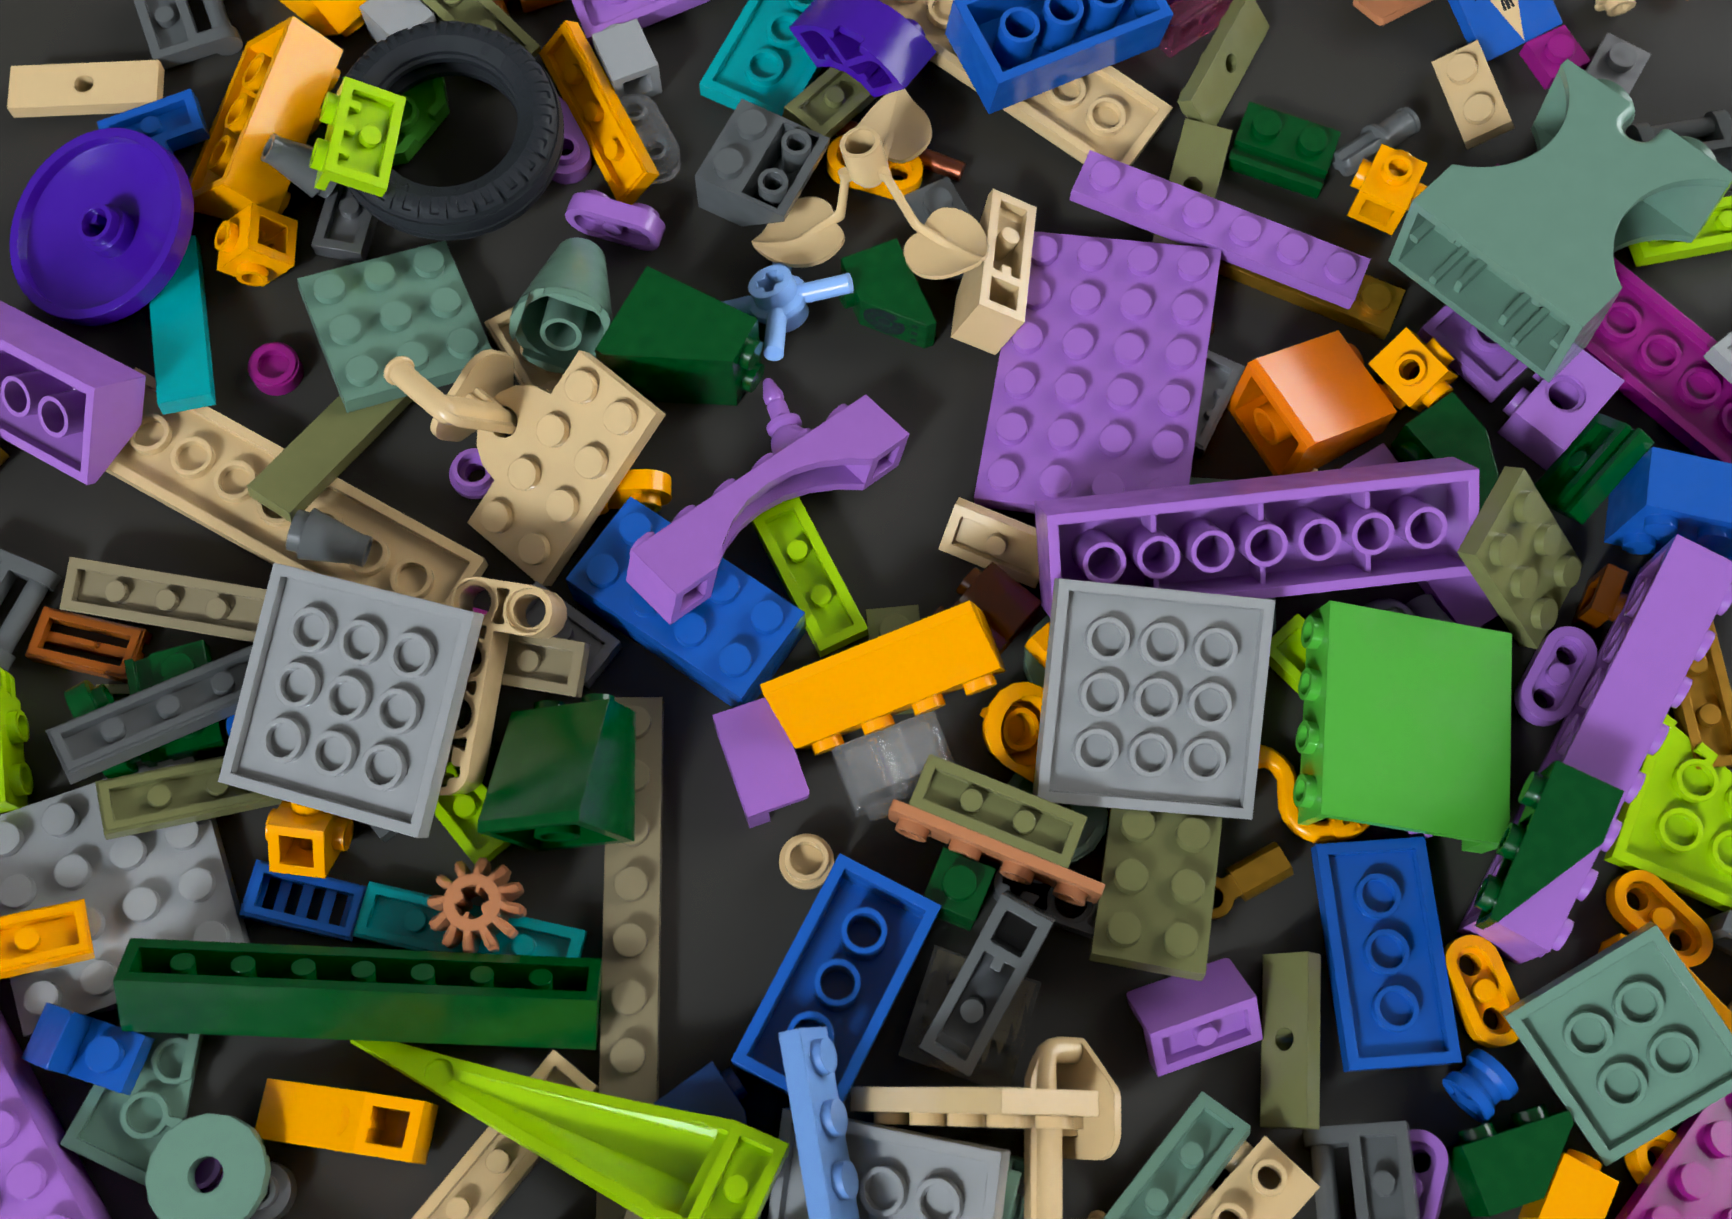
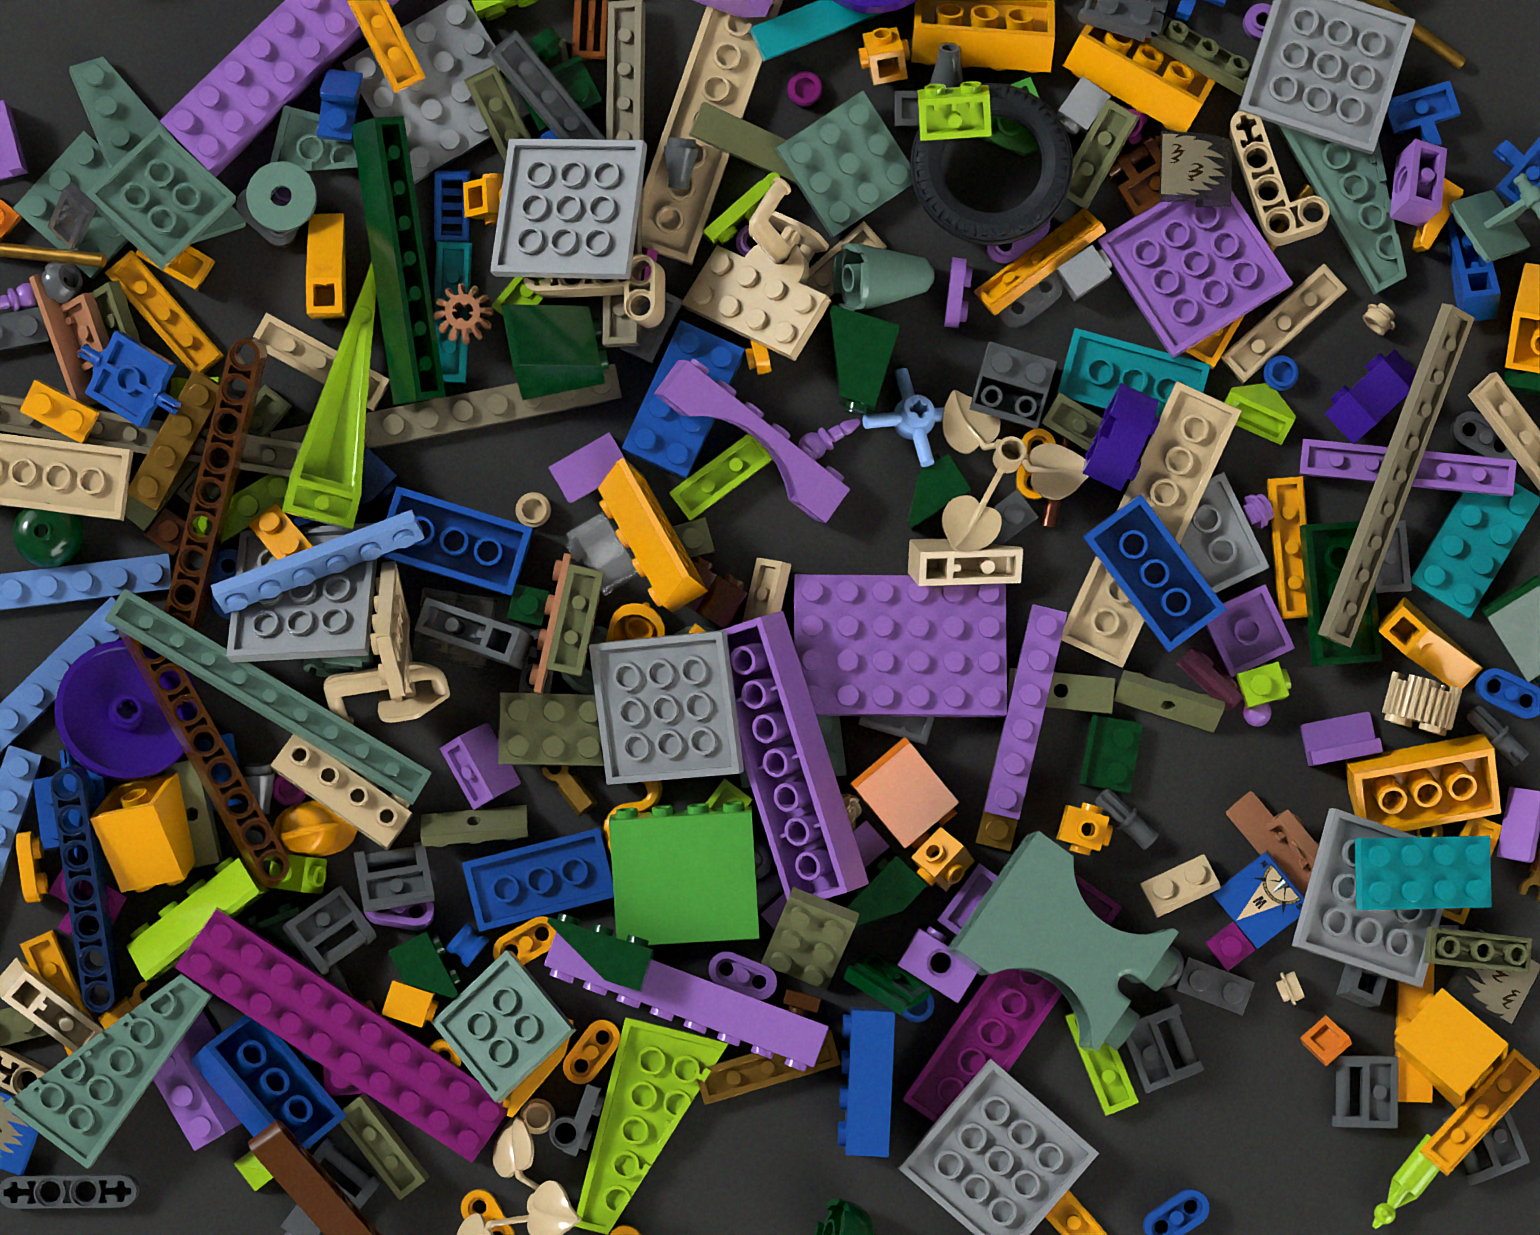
camera: 80 degrees right, 15 degrees up
none -> lime hinge [703,172,780,246]

